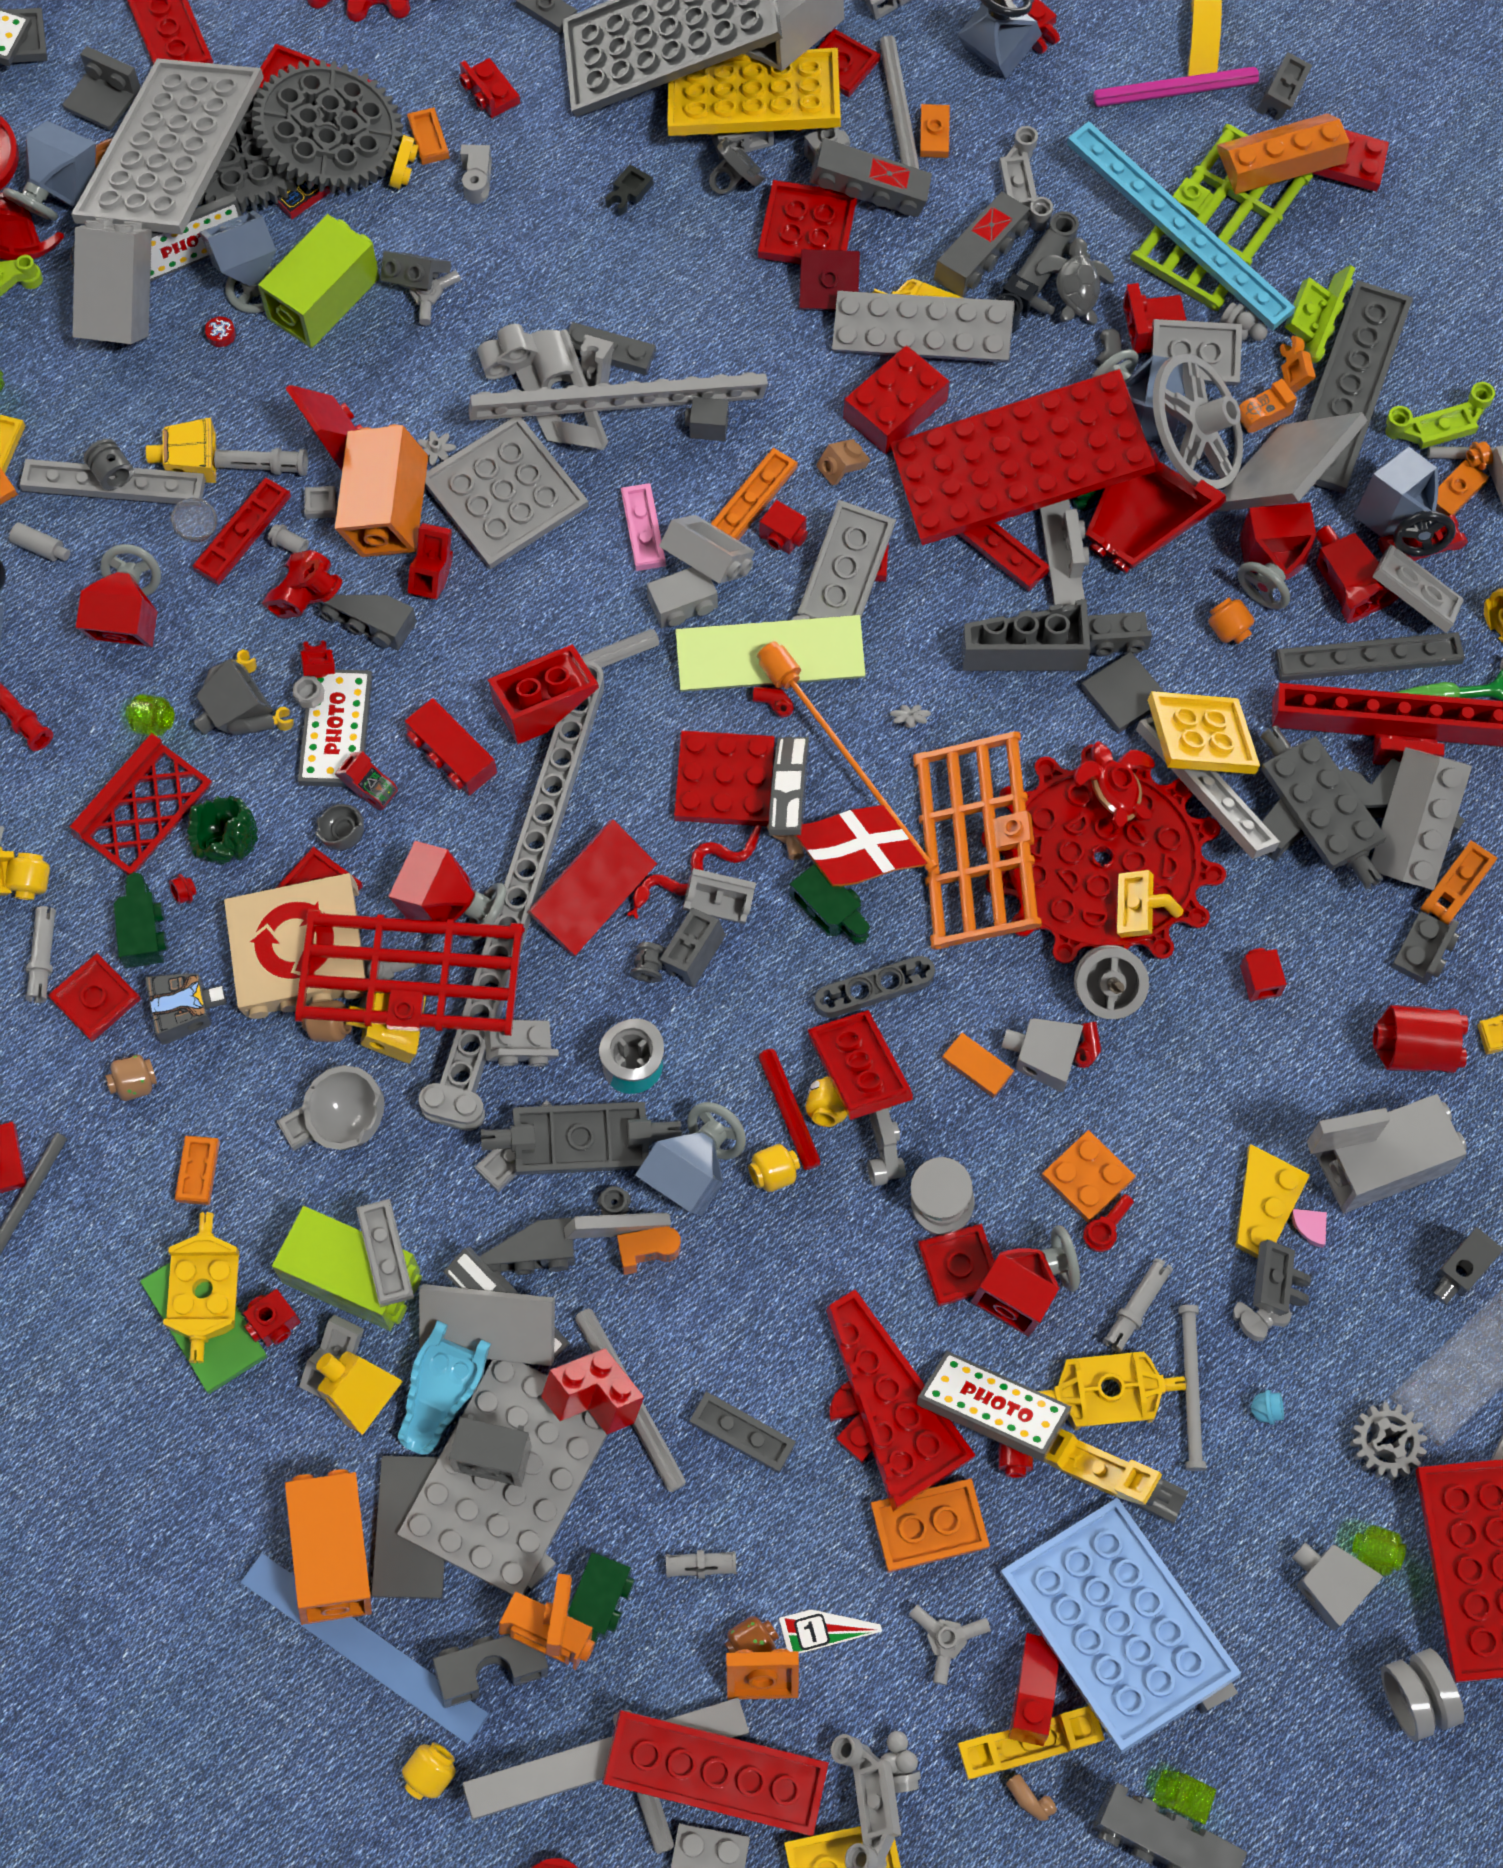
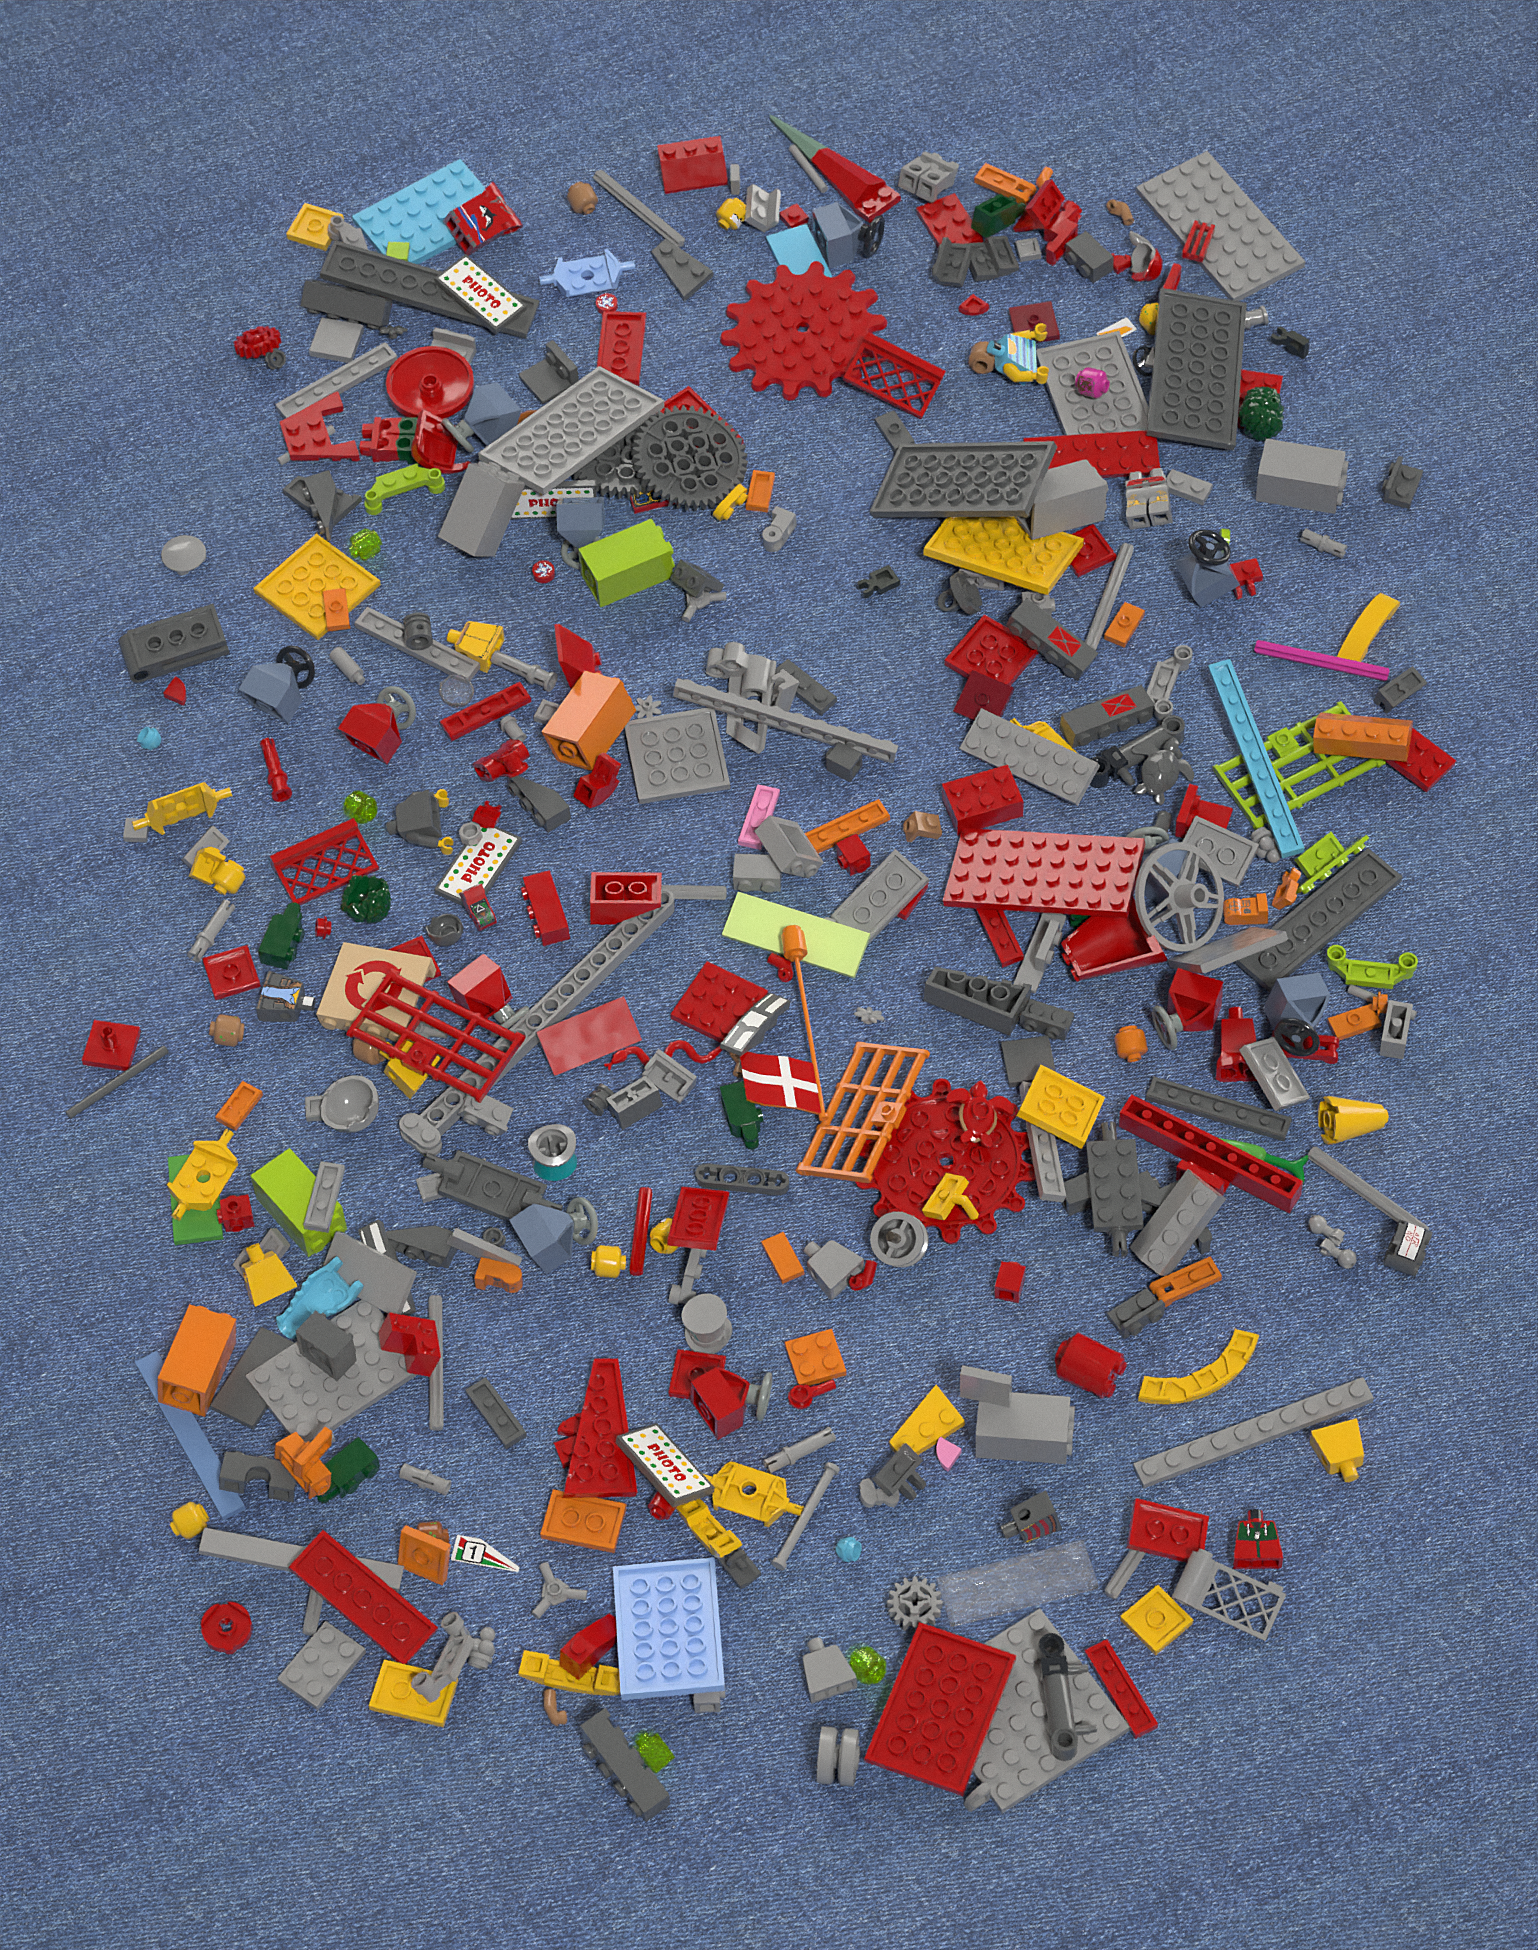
camera: 30 degrees right, 10 degrees down
red bracket [459,58,520,118] -> none

